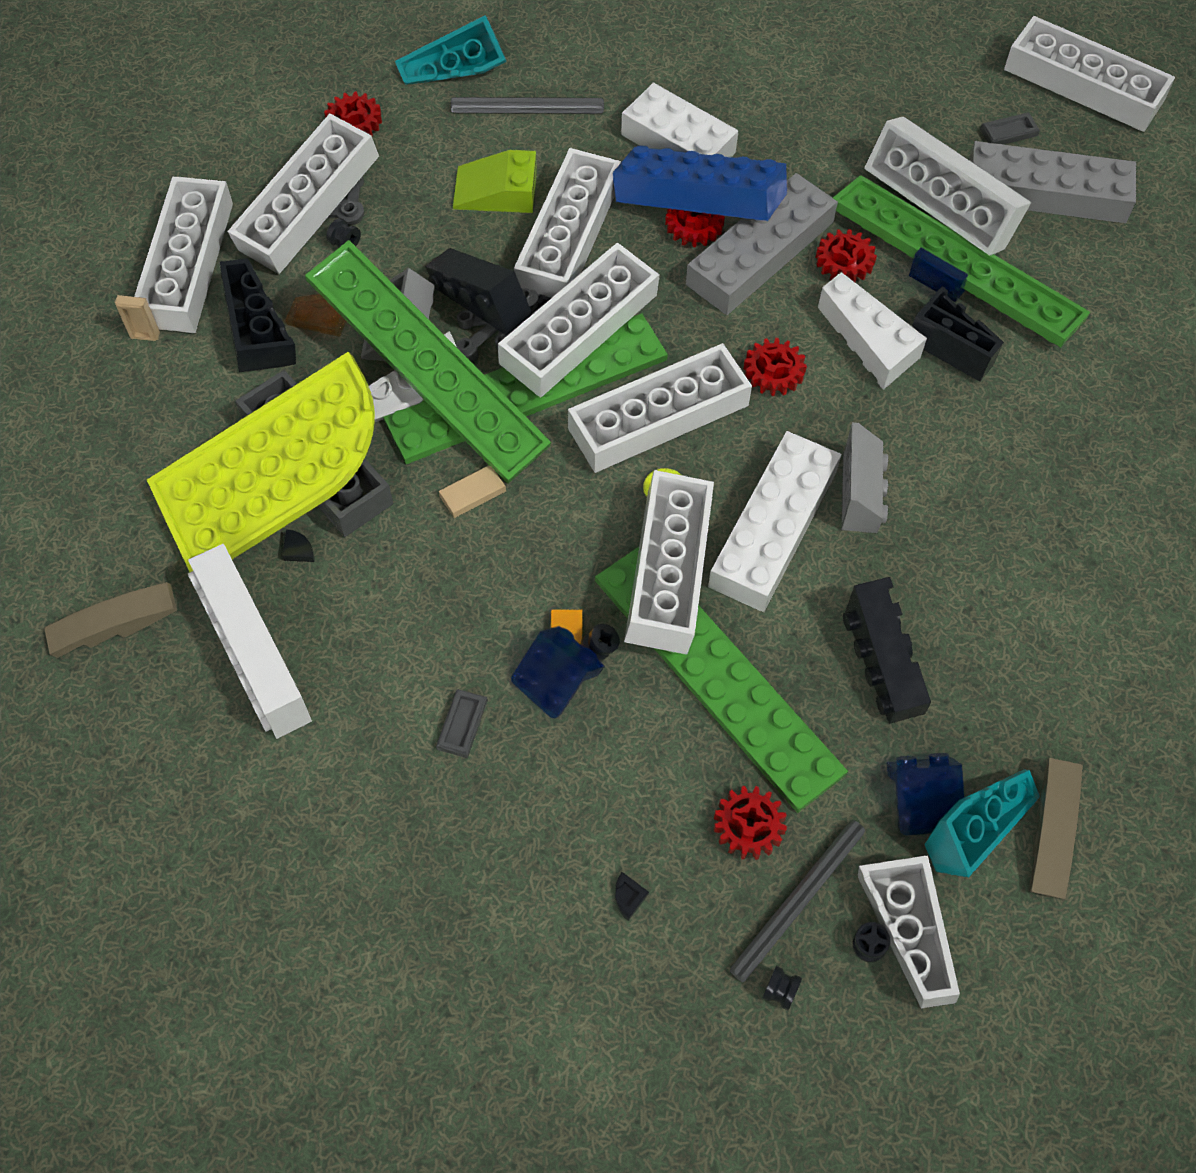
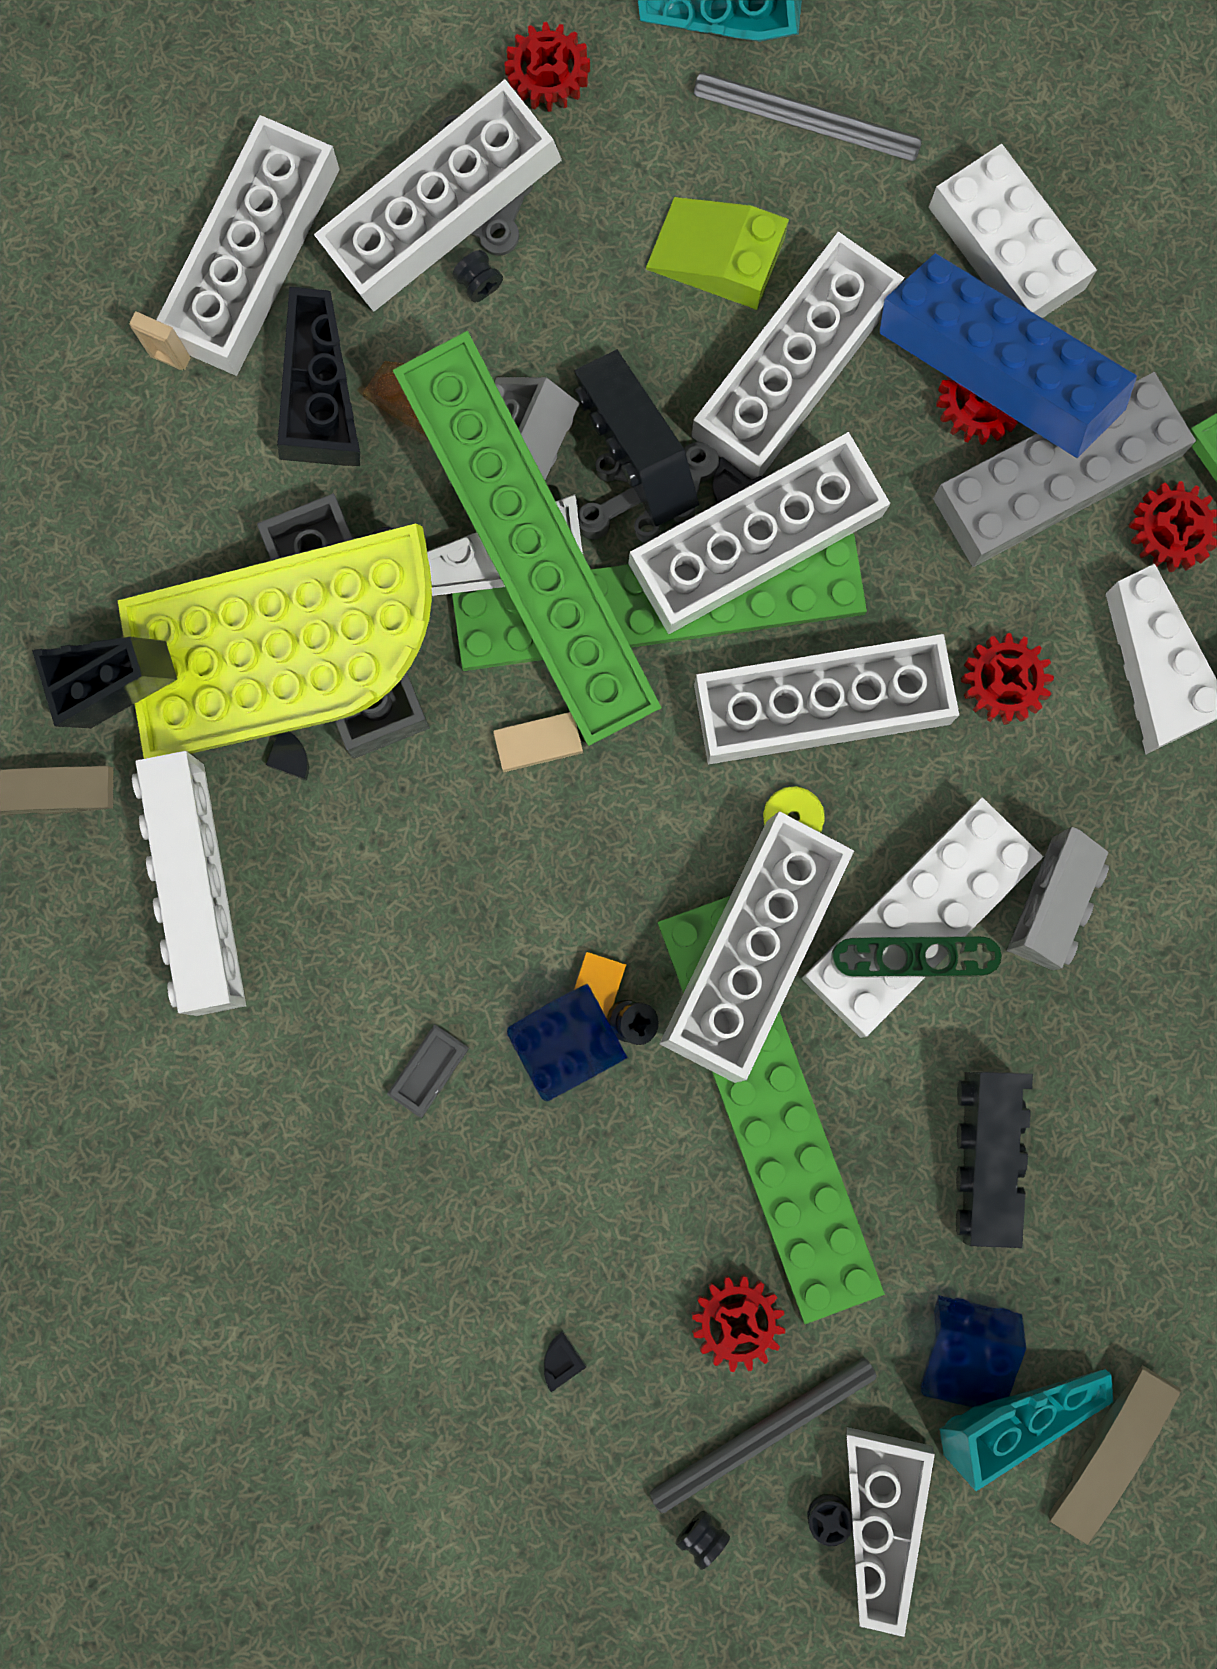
camera: 20 degrees right, 20 degrees up
none -> black wedge [32,637,177,729]
none -> dark green beam [831,936,1002,978]

